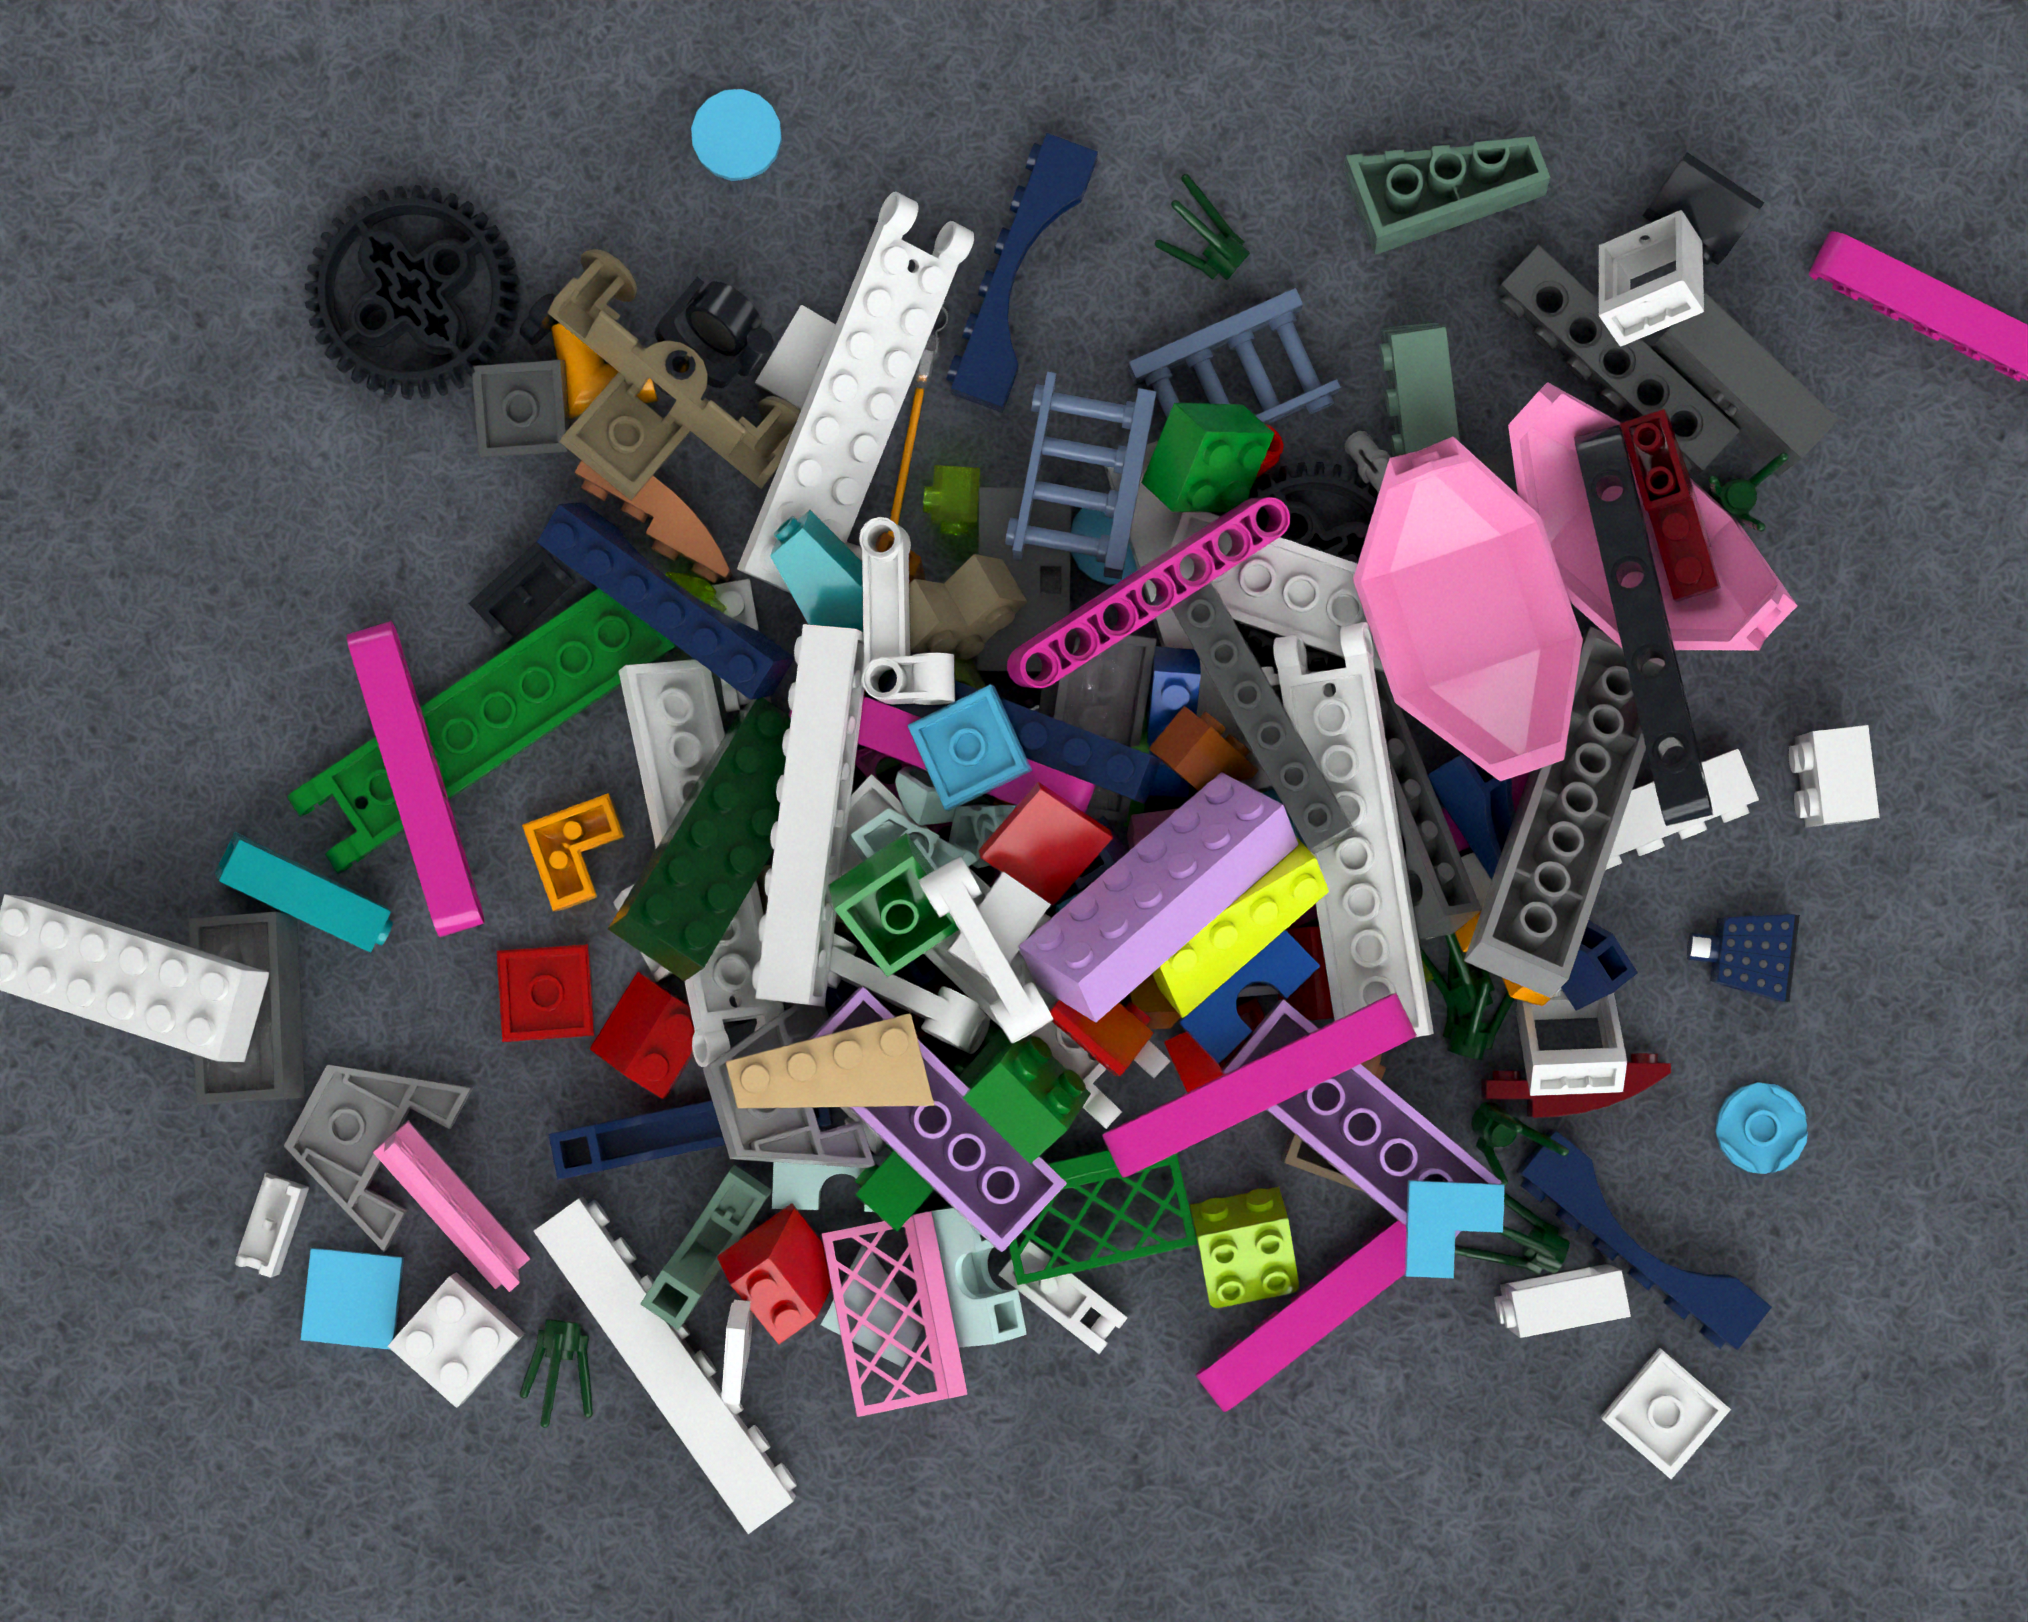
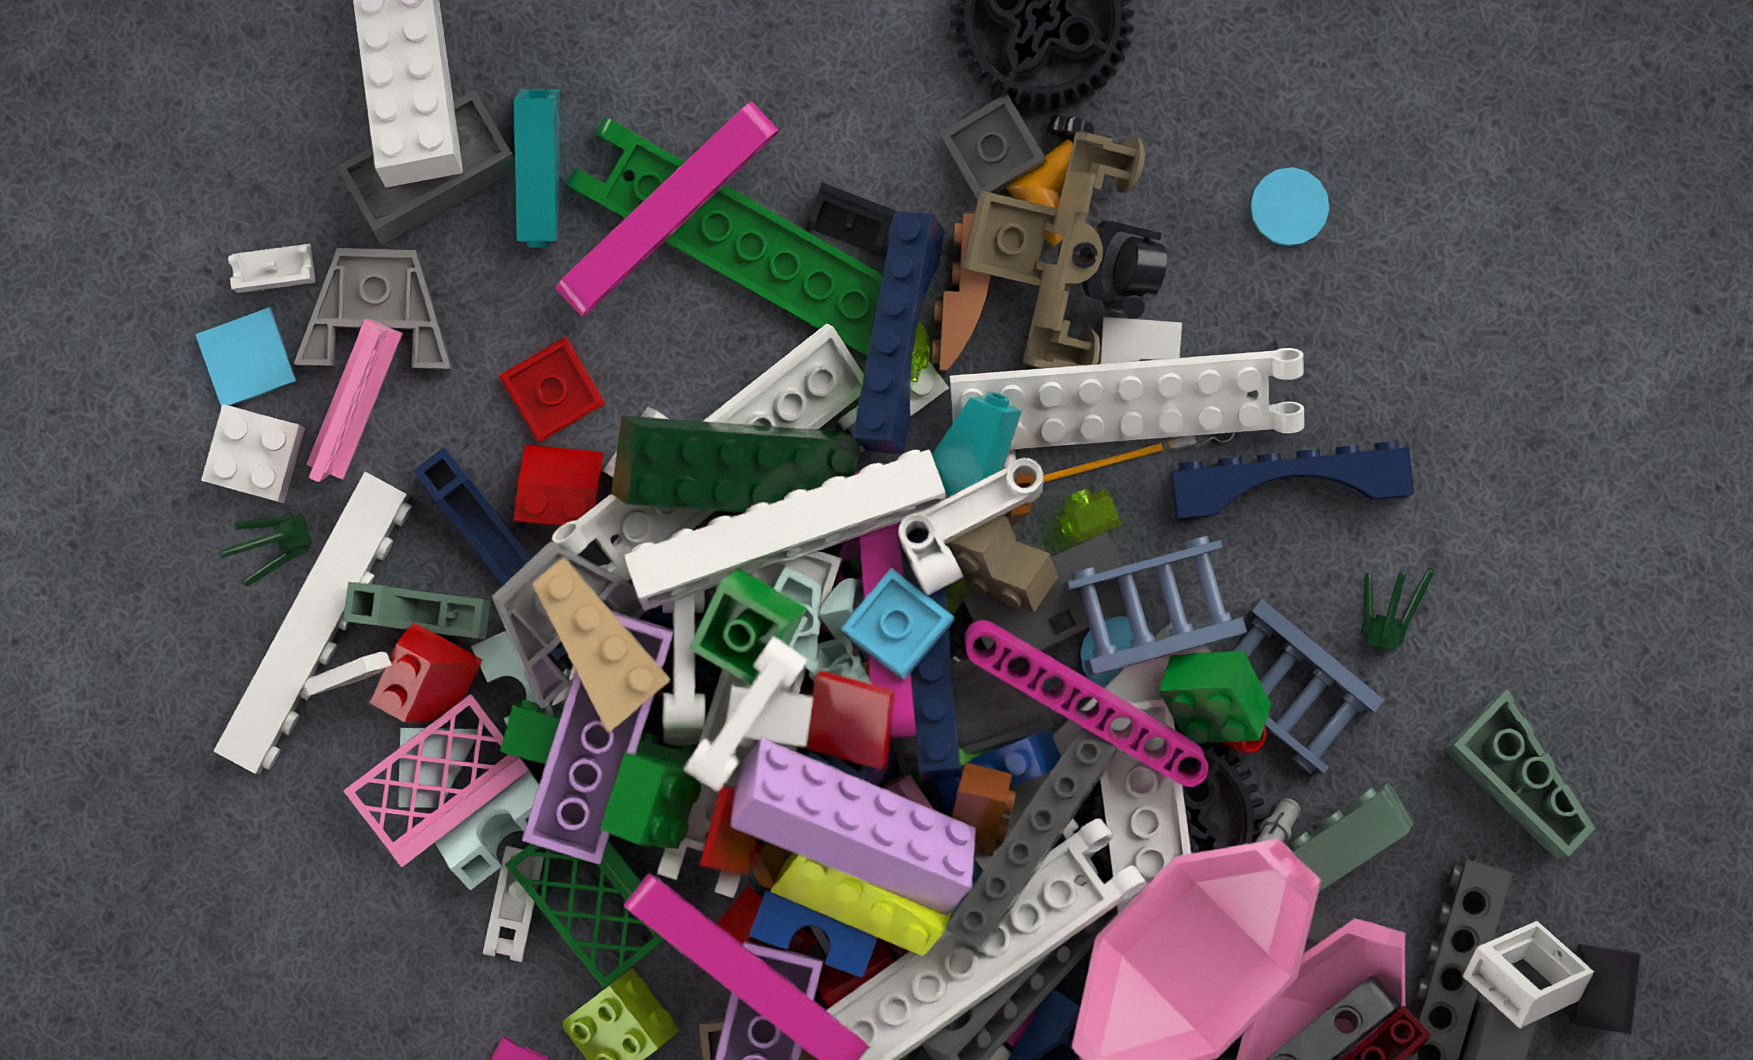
camera: 65 degrees right, 0 degrees up
light orange brick [522,793,625,911] -> none

